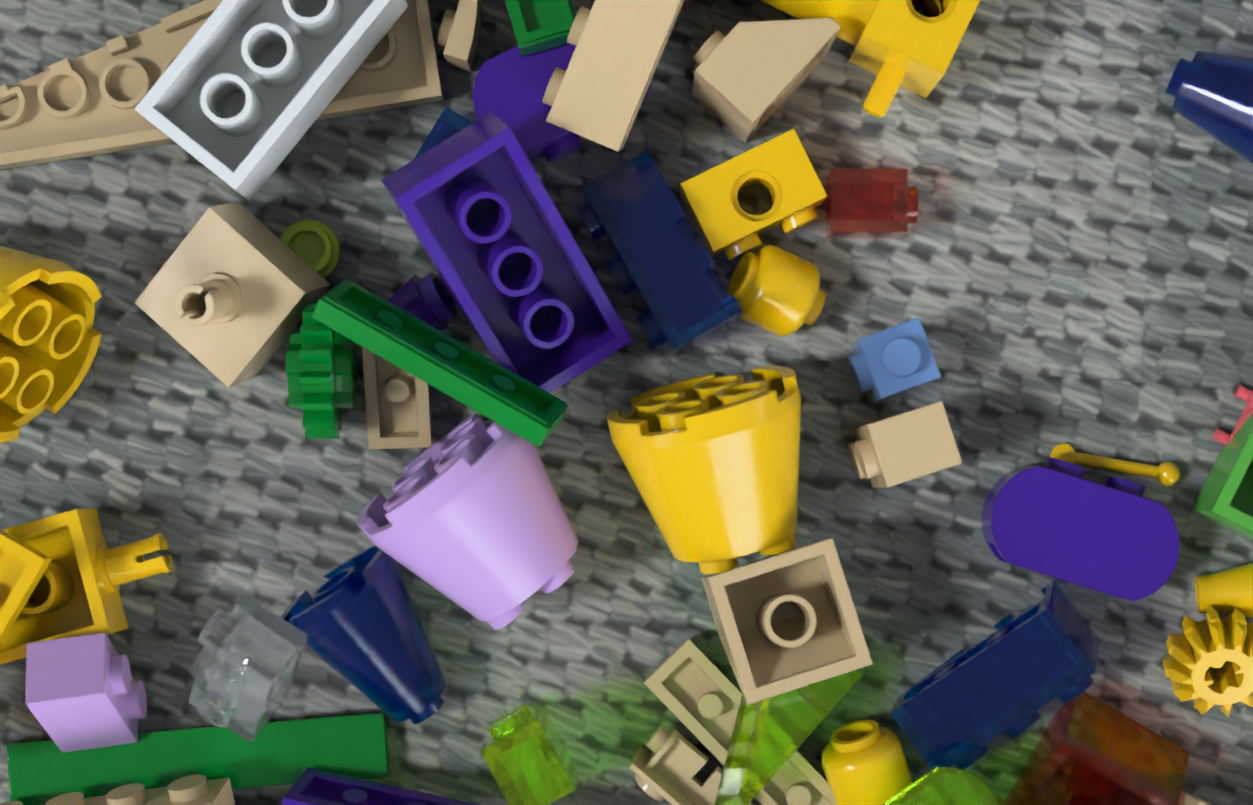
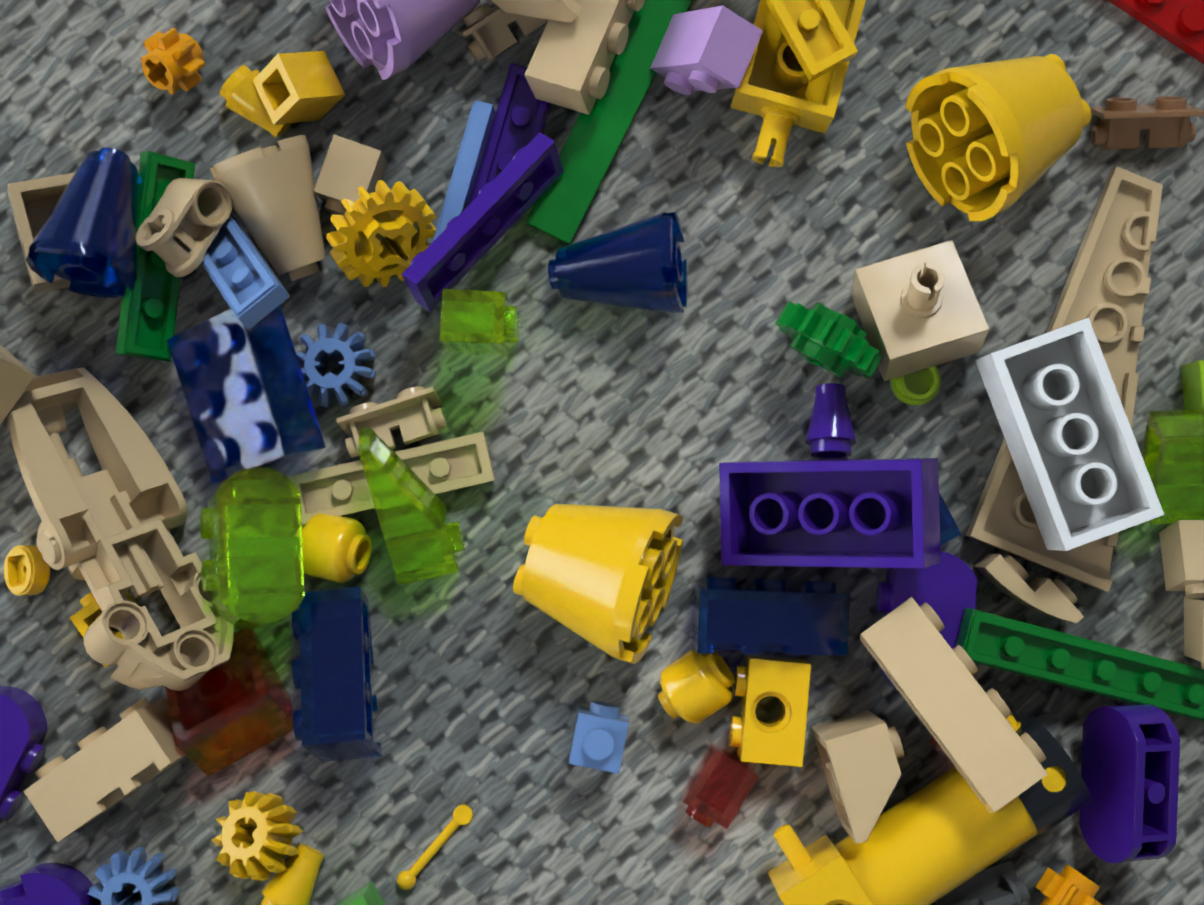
camera: 120 degrees right, 0 degrees up
clear brick [188,594,309,743] -> none
green tile [311,279,569,447] -> none
lavender cone [356,413,578,630] -> none
tan plate [362,322,432,450] -> none
tan slope [701,538,873,704] -> none
tan brick [848,401,962,488] -> none
dark purple brick [981,457,1180,601] -> none

